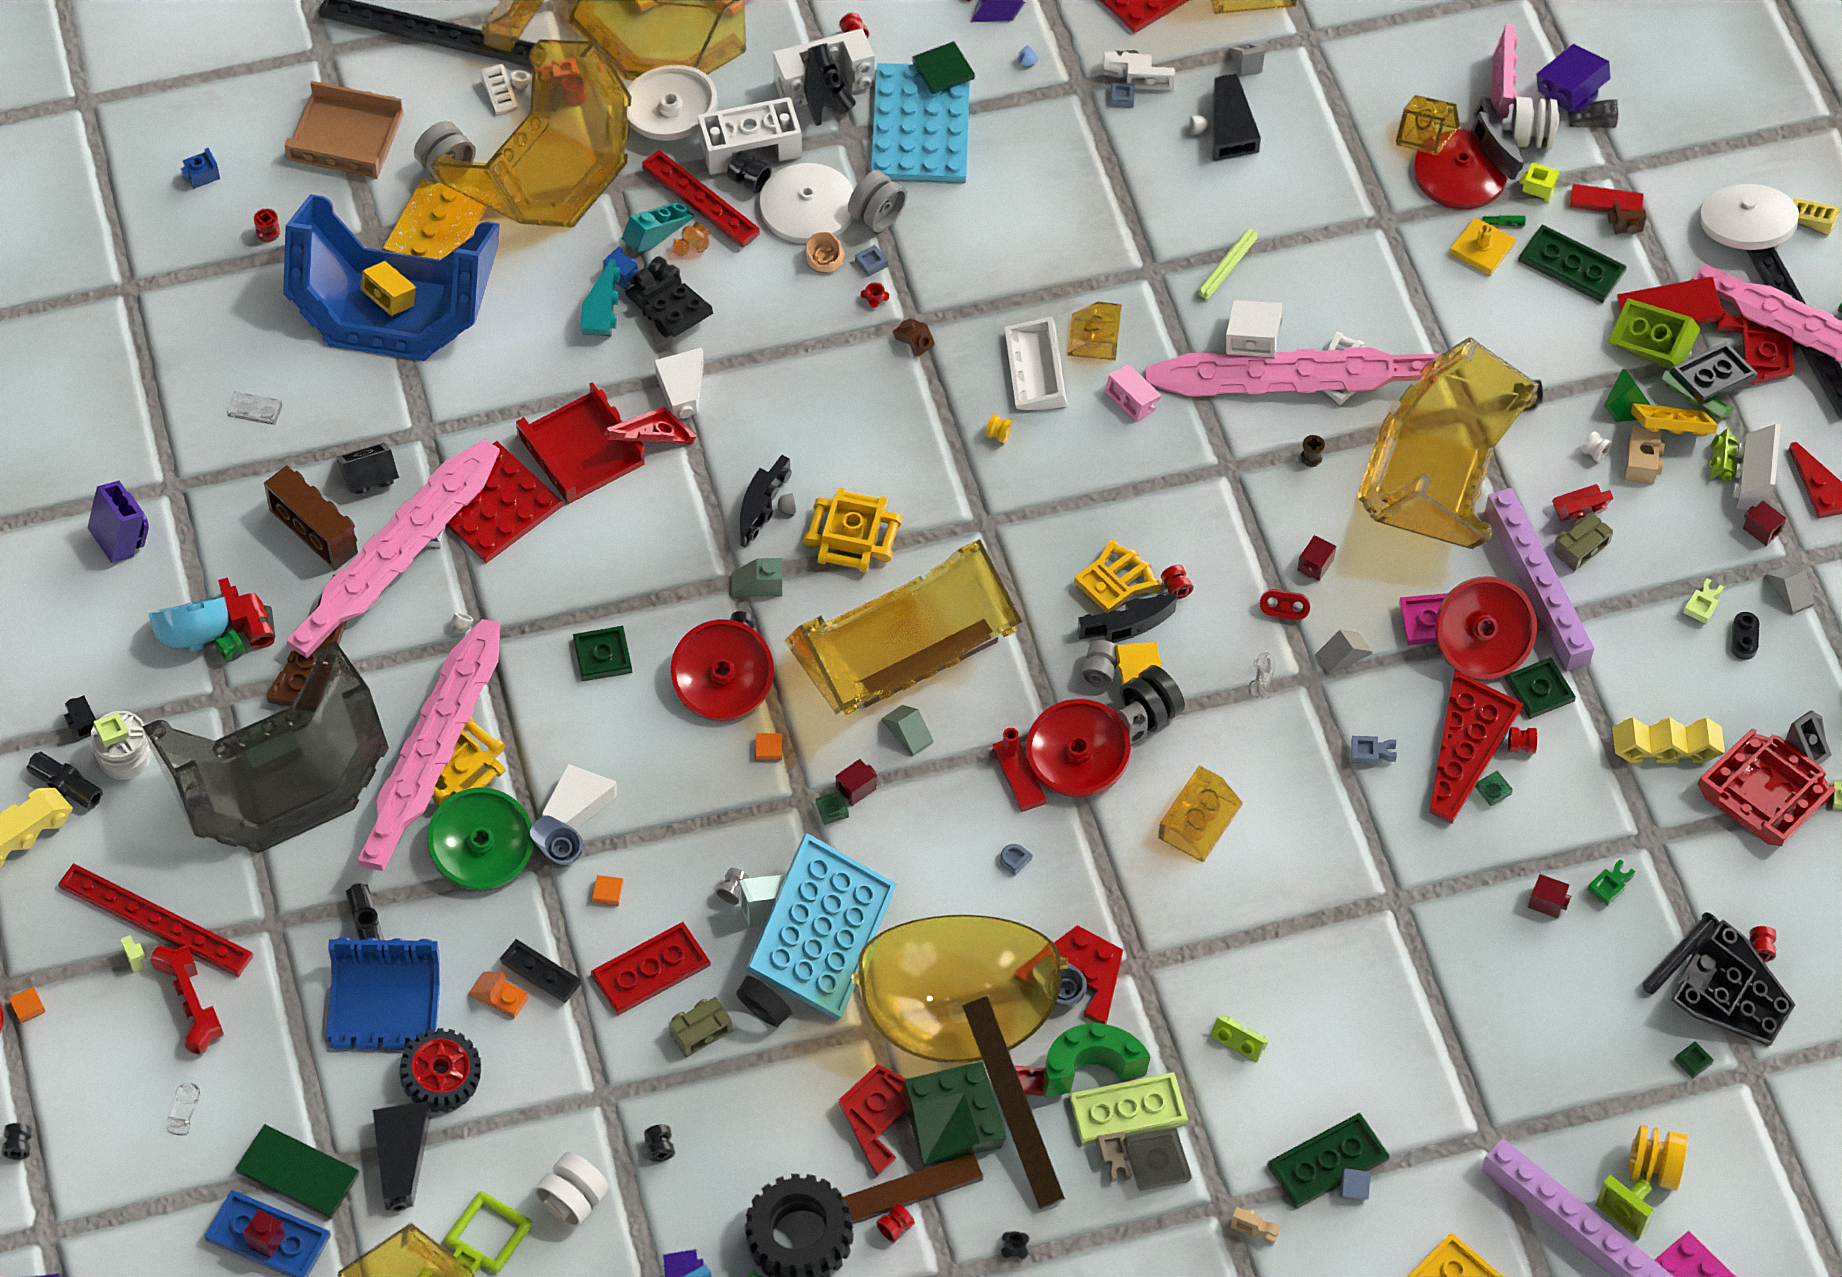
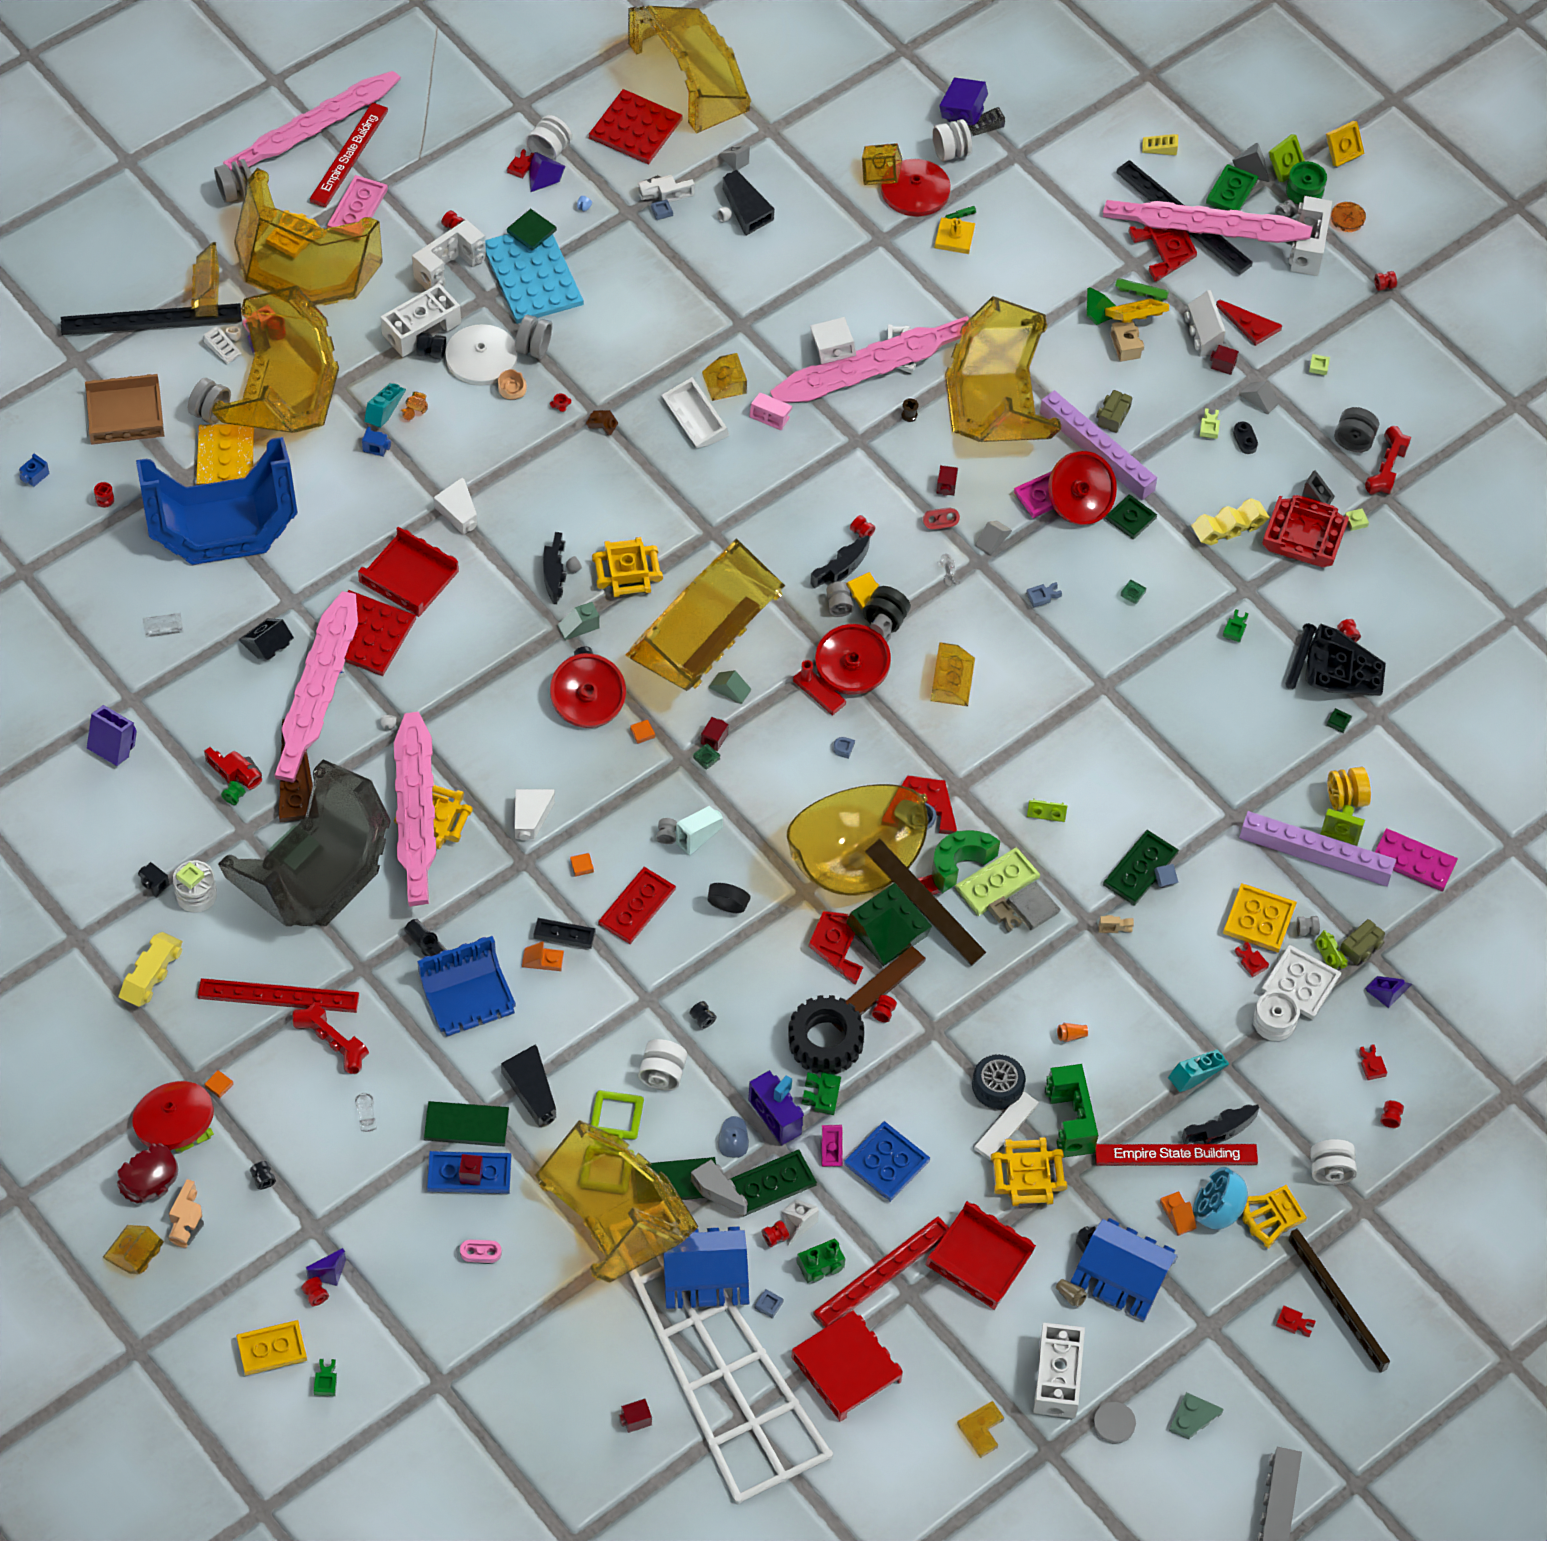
camera: 25 degrees left, 0 degrees up
black piece [26,751,103,810] -> none
yellowish green plate [120,935,145,973] -> none
medium azure cylinder [148,597,229,652] -> none
reddish brown brick [264,465,358,571] -> none
yellow brick [360,261,416,316] -> none
wheel [400,1028,481,1112] -> none
green dish [428,787,534,891] -> none
sand blue cap [530,815,584,865] -> none
dark green tile [573,626,633,681] -> none
teal slope [580,259,620,336] -> none
red wing [603,406,696,444] -> none
white dish [623,65,718,141] -> none
black plate [625,268,714,338] -> none
red plate [642,149,760,247] -> none
black wheel [647,256,680,283] -> none
olive brick [669,997,733,1057] -> none
medium azure plate [745,833,897,1021] -> none
black pin [804,43,856,126] -> none
sand blue tile [855,245,888,277] -> none
yellow wheel [985,414,1013,443] -> none
black plate [1001,1231,1029,1259] -> none
yellow plate [1074,539,1161,613] -> none
yellowish green axle [1198,229,1257,300] -> none
red wing [1429,670,1524,824] -> none
black slope [1471,97,1524,180] -> none
bright pink plate [1491,24,1518,124] -> none
red wheel [1508,727,1538,754] -> none
dark green tile [1518,224,1627,303] -> none
neon yellow brick [1520,162,1559,203] -> none
dark red brick [1528,874,1572,918] -> none
red bracket [1552,484,1614,522] -> none
red tile [1569,184,1644,213] -> none
white wheel [1581,431,1612,462] -> none
reddish brown bracket [1608,201,1647,234] -> none
lime slope [1608,298,1700,369] -> none
red tile [1617,276,1724,325] -> none
black tile [1669,342,1758,406] -> none
white dish [1700,184,1798,250] -> none
lime hinge [1709,428,1738,481] -> none

